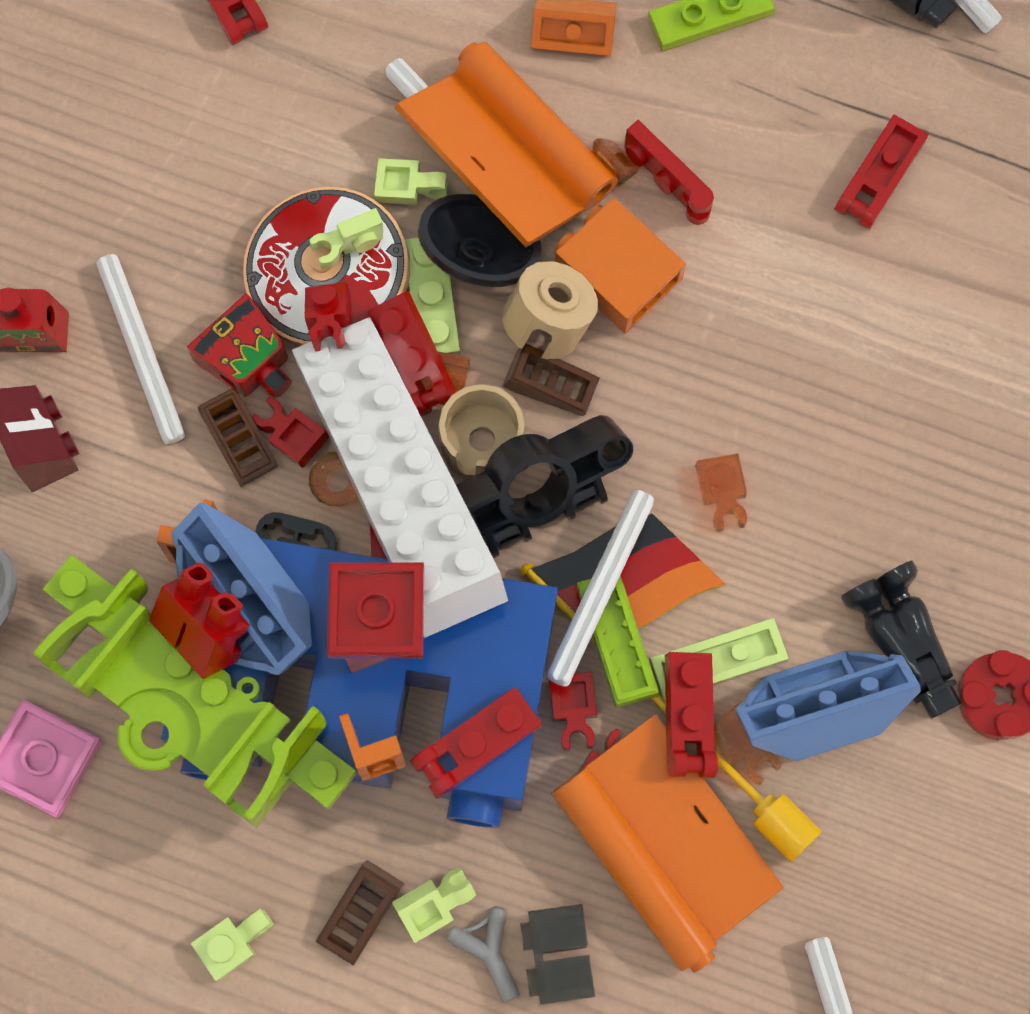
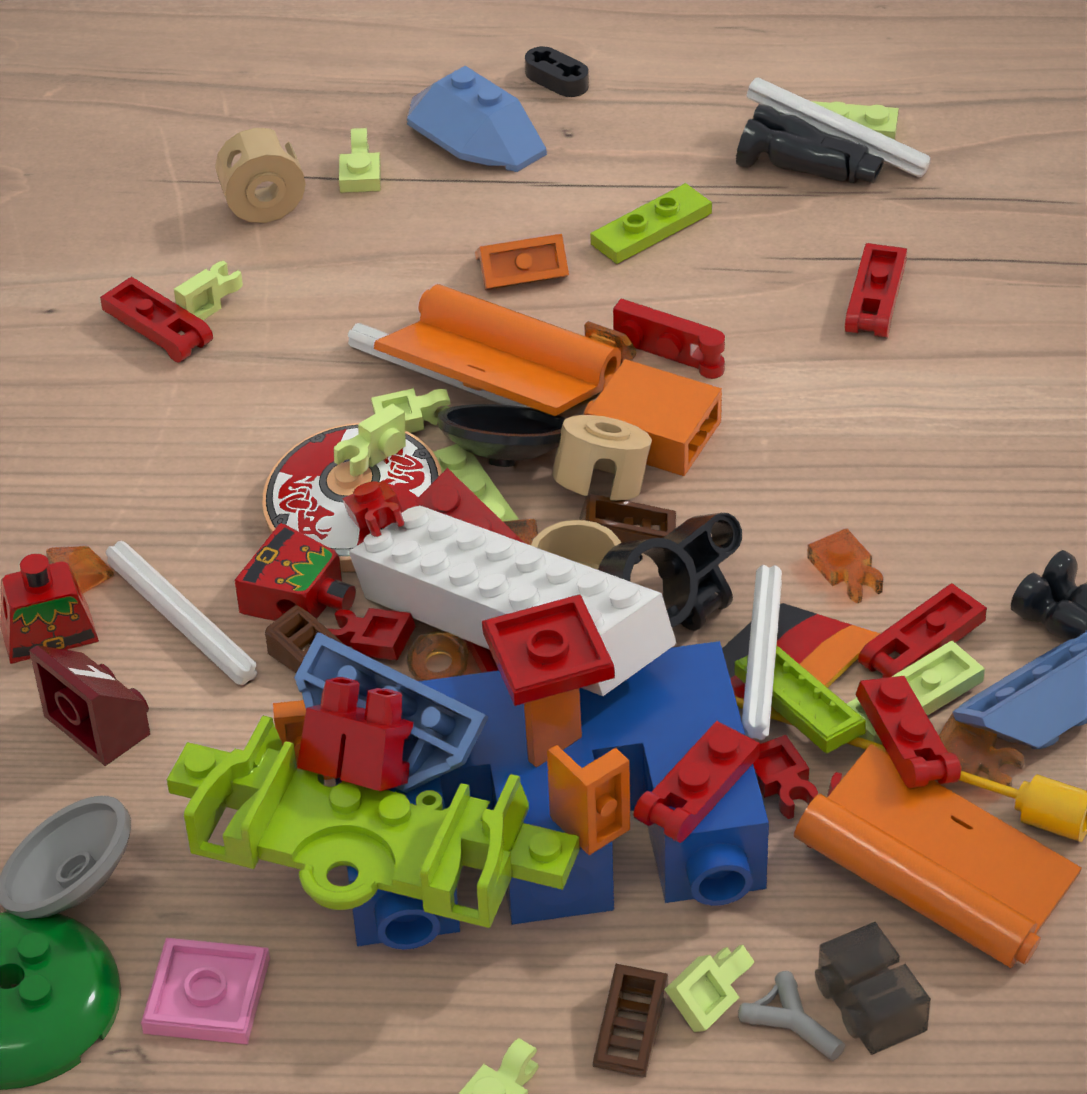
camera: 15 degrees left, 30 degrees down
none -> clear orange slope [46,546,114,593]
none -> red plate [858,583,987,678]

